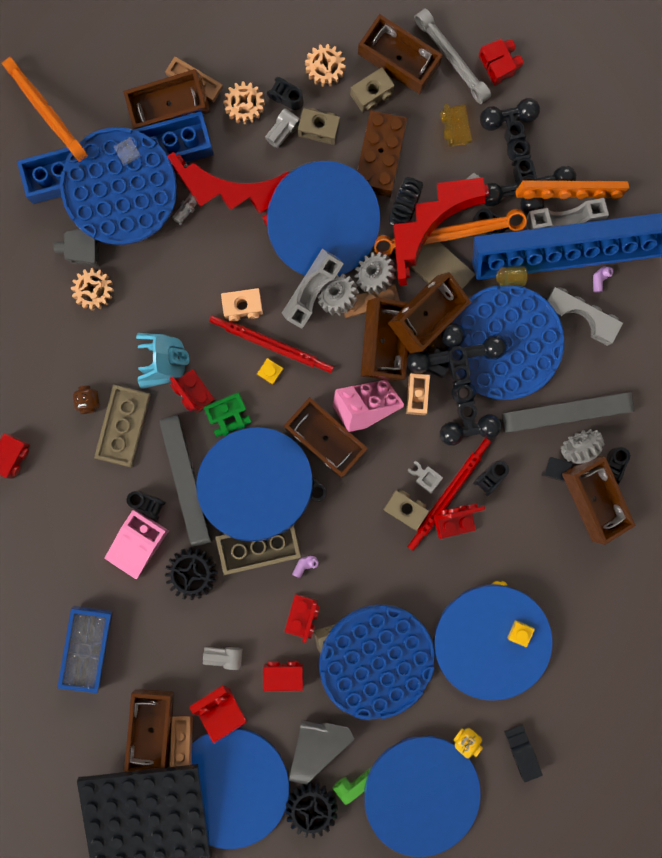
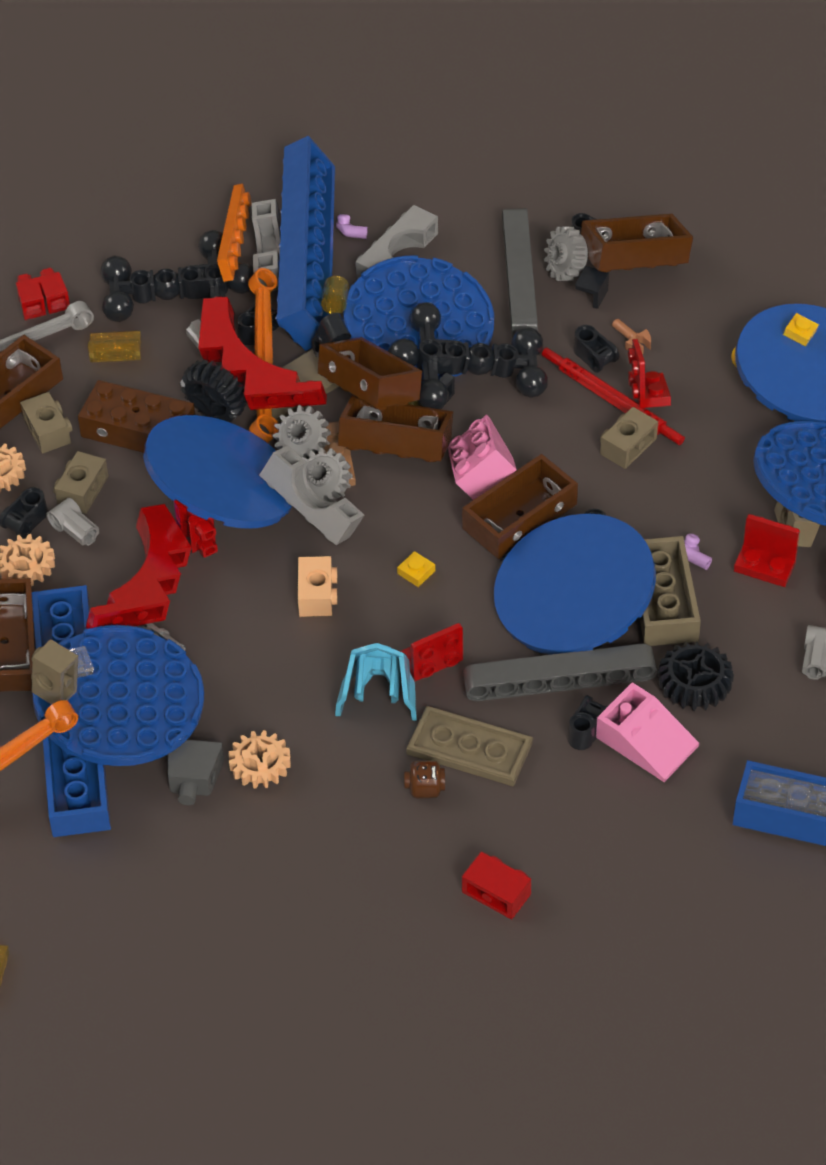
camera: 80 degrees left, 35 degrees down
green plate [203,392,252,437] -> none
red axle [209,315,334,373] -> none
light nougat brick [406,373,430,415] -> none
light grey plate [408,461,443,494] -> none
none -> dark tan brick [31,639,78,704]
none -> black piece [312,313,351,358]
none -> nougat bar [612,319,651,354]

